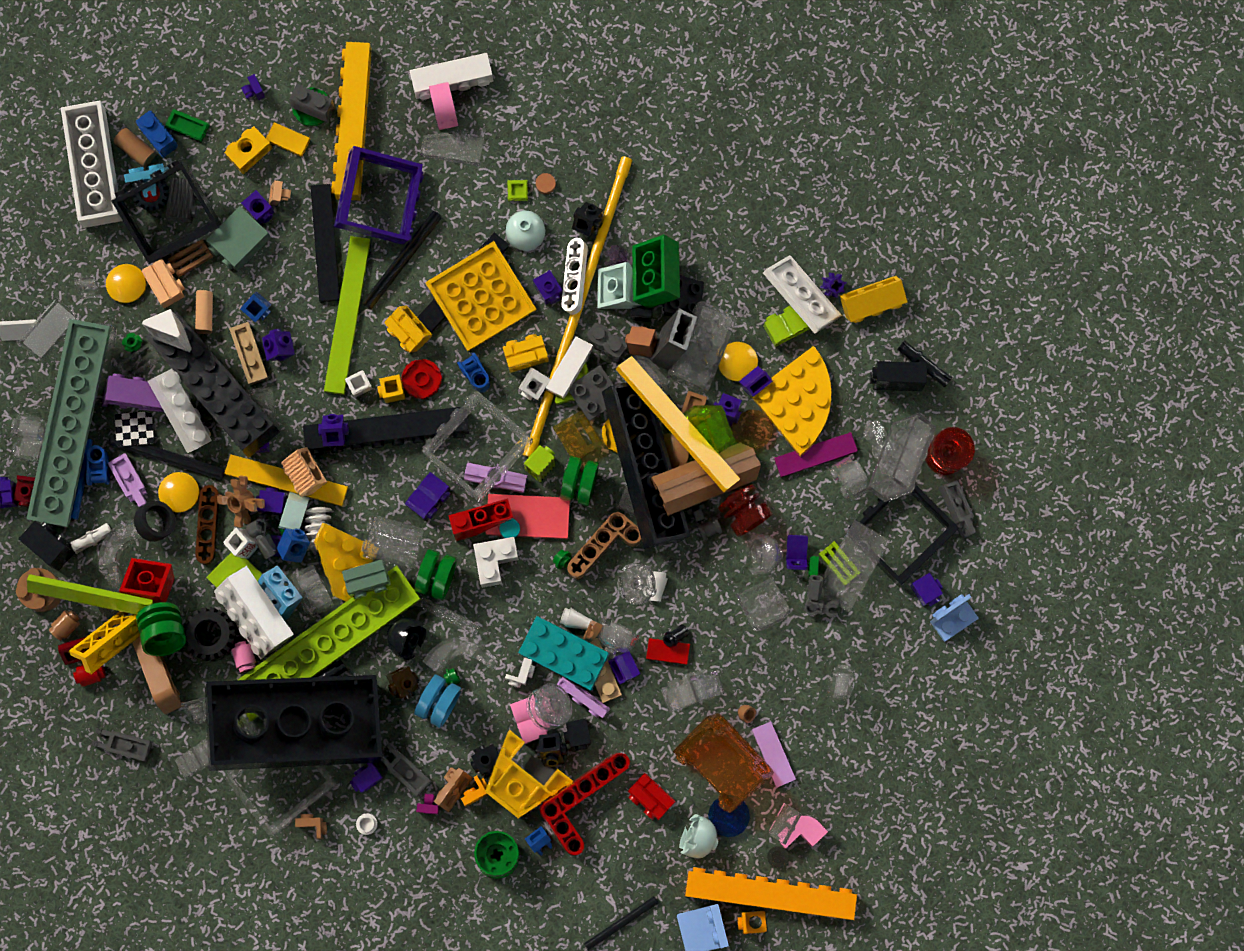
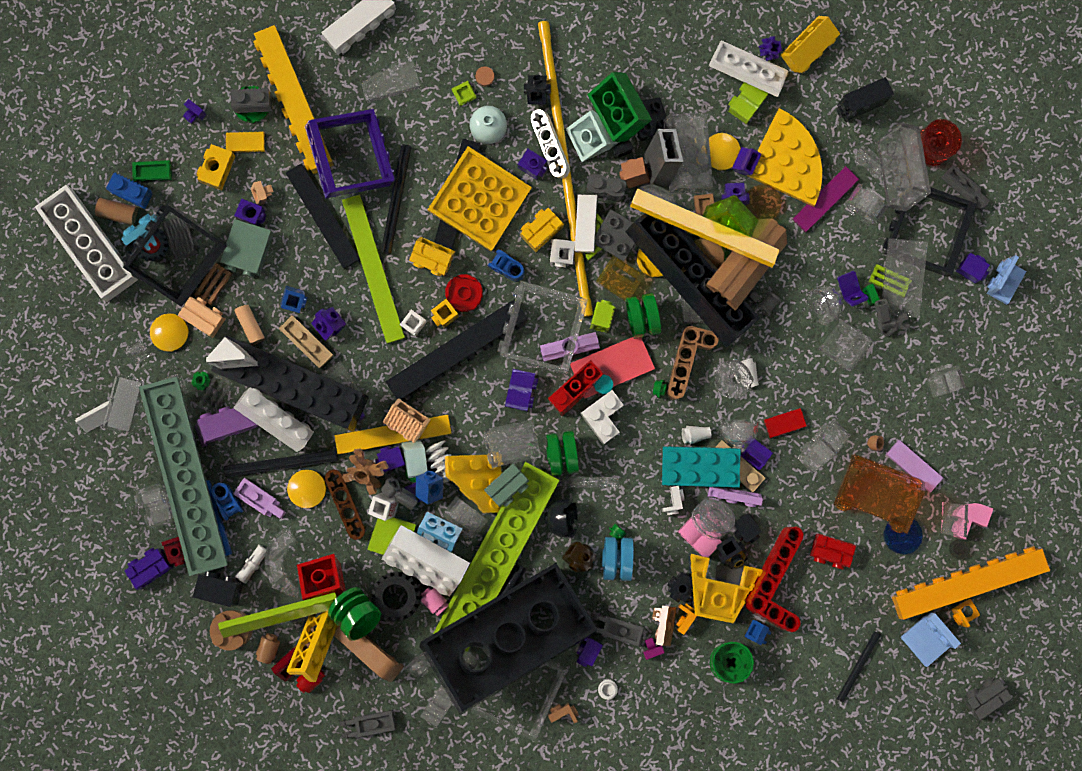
camera: 30 degrees left, 5 degrees up
sticker [115,412,154,446] -> none
black tyre [134,500,176,542] -> none
dark purple brick [318,414,349,446] -> none
clear arch [422,637,498,675] -> none
bright pink brick [429,82,458,130] -> none
medium nougat tile [583,620,603,642] -> none
clear purple tile [604,245,628,267] -> none
black pin [663,624,689,647] -> none
light aqua cylinder [679,814,718,858] -> none
clear red wheel [718,484,773,537] -> none
black pin [897,340,953,388] -> none

